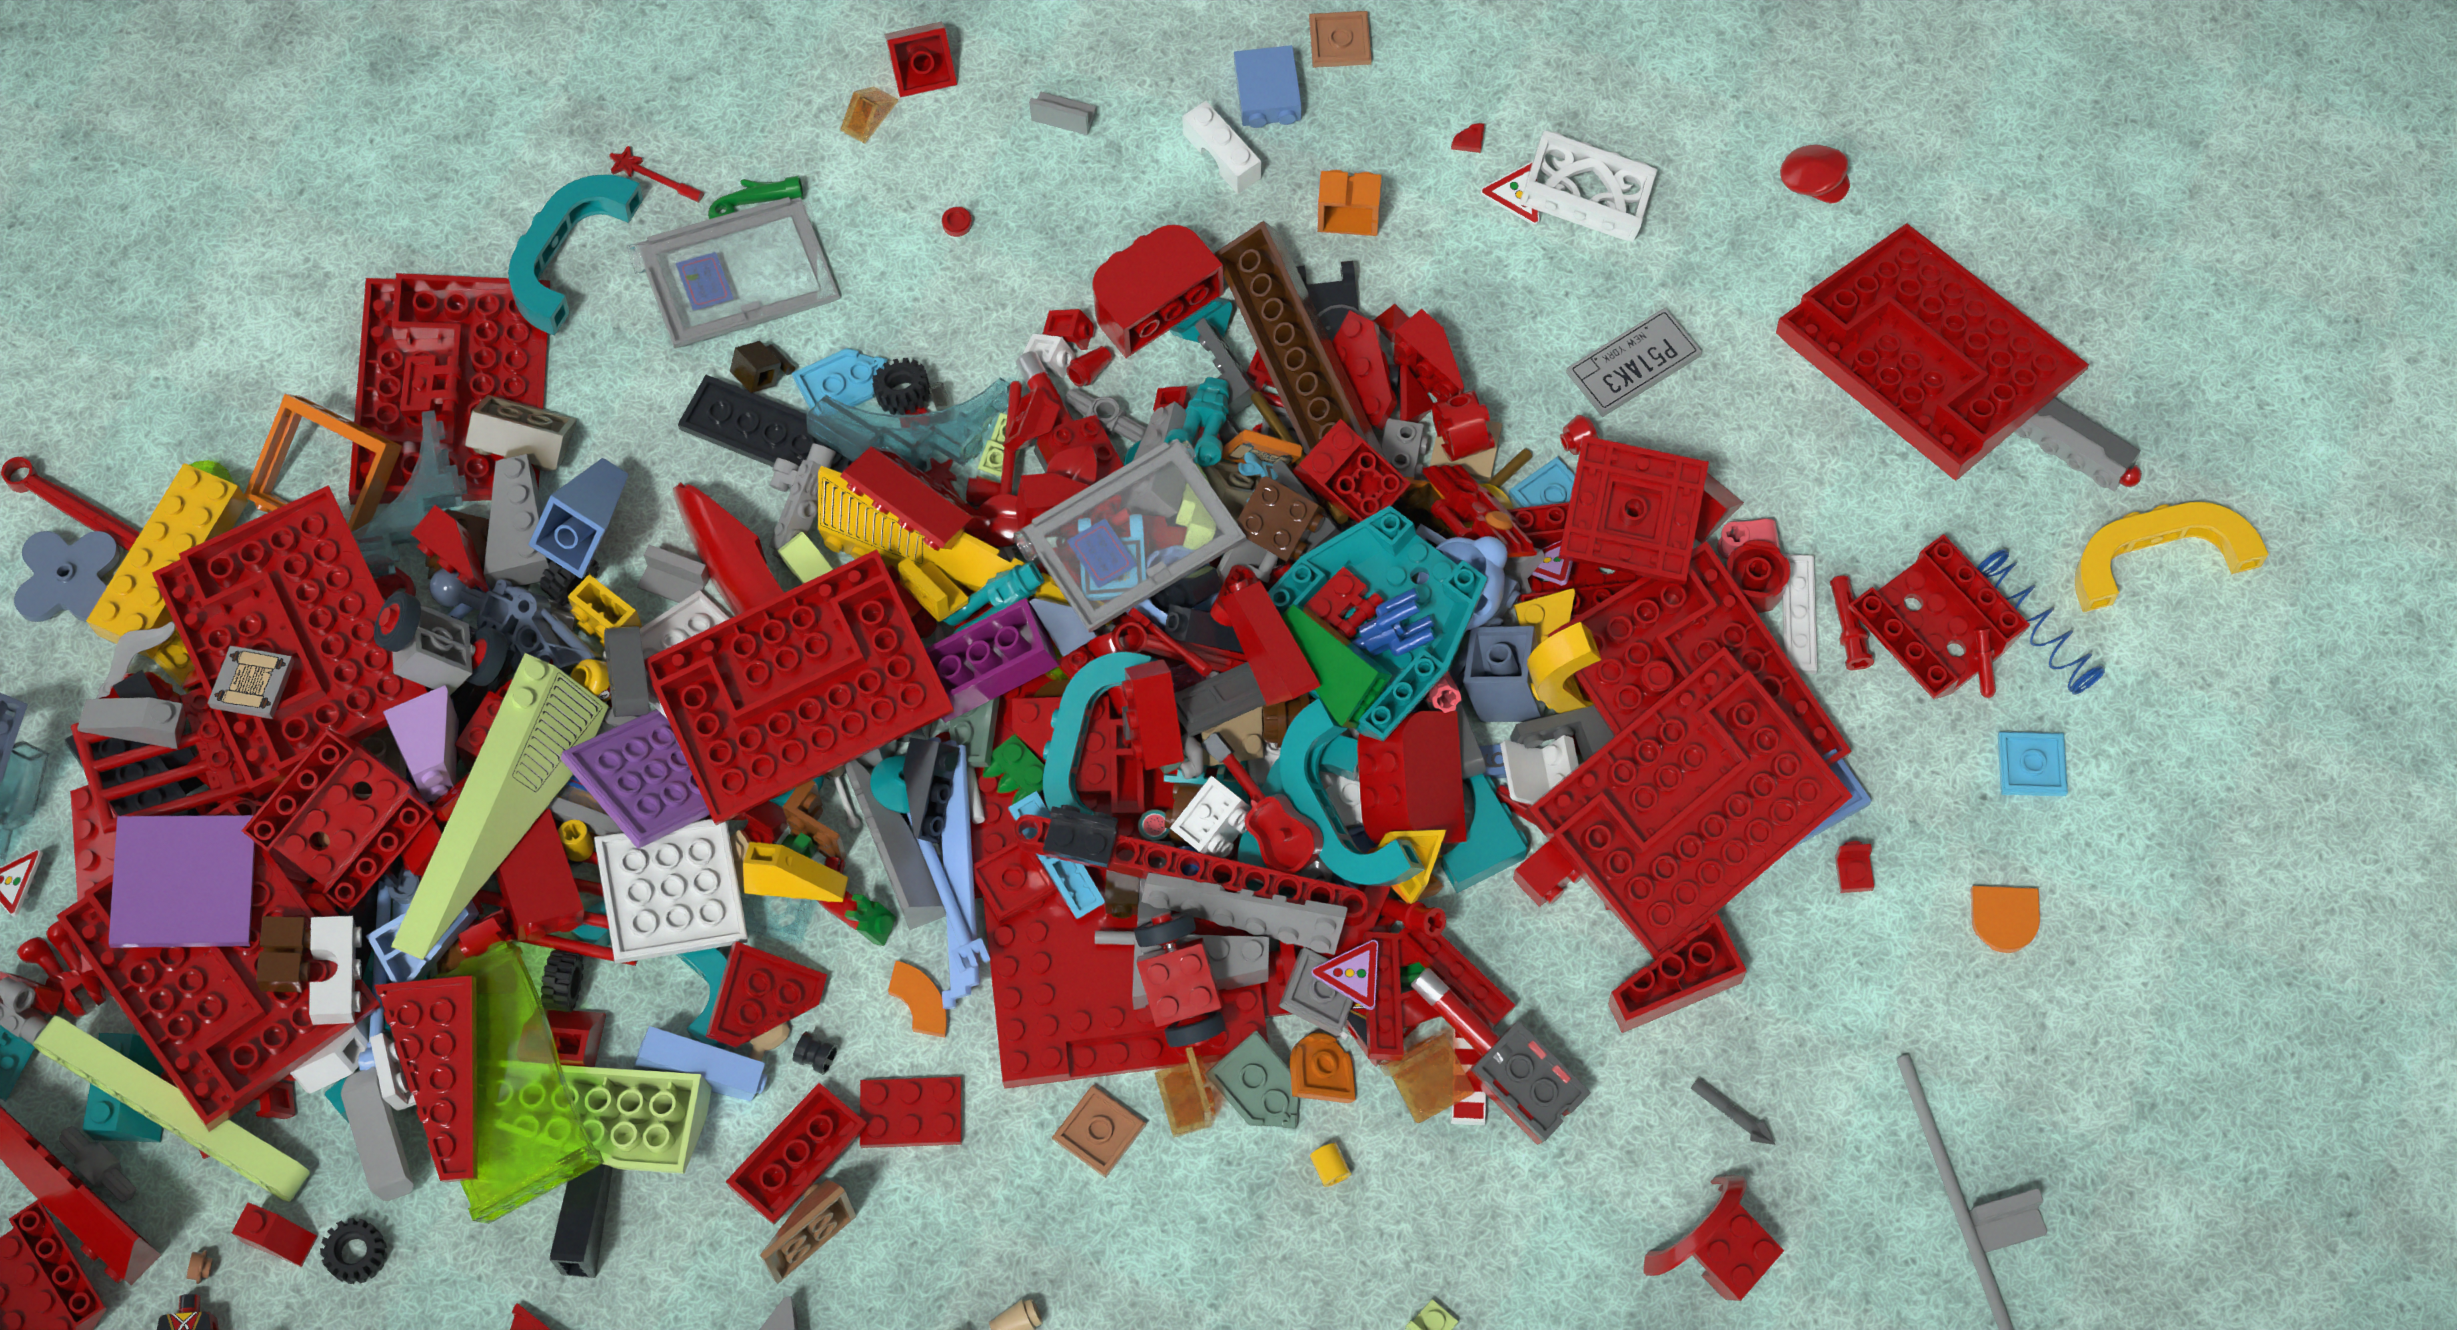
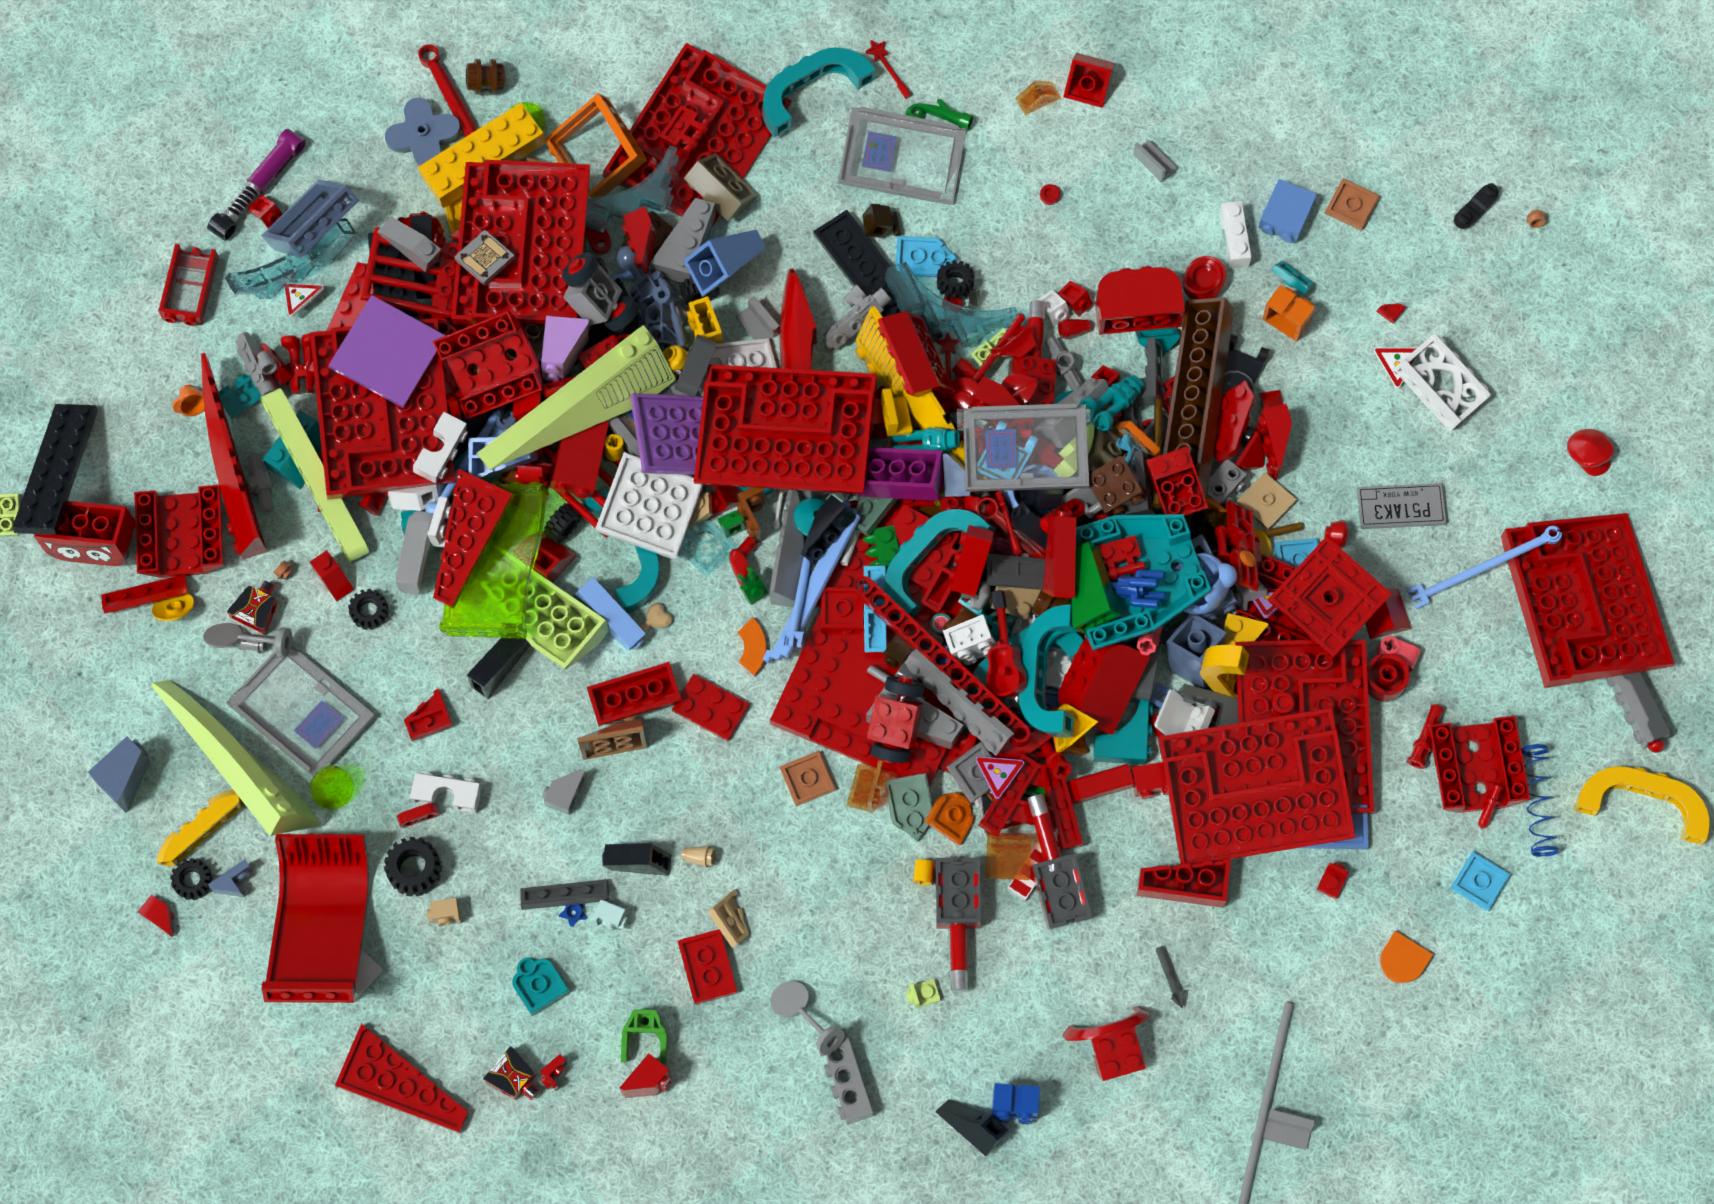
camera: 30 degrees right, 5 degrees up
light grey piece [95,621,176,699] -> none
reddish brown piece [256,916,311,992] -> none
red plate [705,941,827,1048] -> none
yellow slope [743,842,848,902] -> none
yellowish green slope [778,531,833,584] -> none
black wheel [792,1031,838,1075] -> none
black bracket [1043,805,1119,868] -> none
red brick [1432,390,1495,462] -> none
white tile [1782,554,1817,674] -> none
none -> reddish brown piece [466,59,505,95]
none -> dark grey piece [935,858,981,993]
none -> red piece [1067,764,1134,804]
none -> red piece [1182,256,1227,300]
none -> teal plate [1271,261,1315,295]
none -> light blue hinge [1407,526,1562,610]

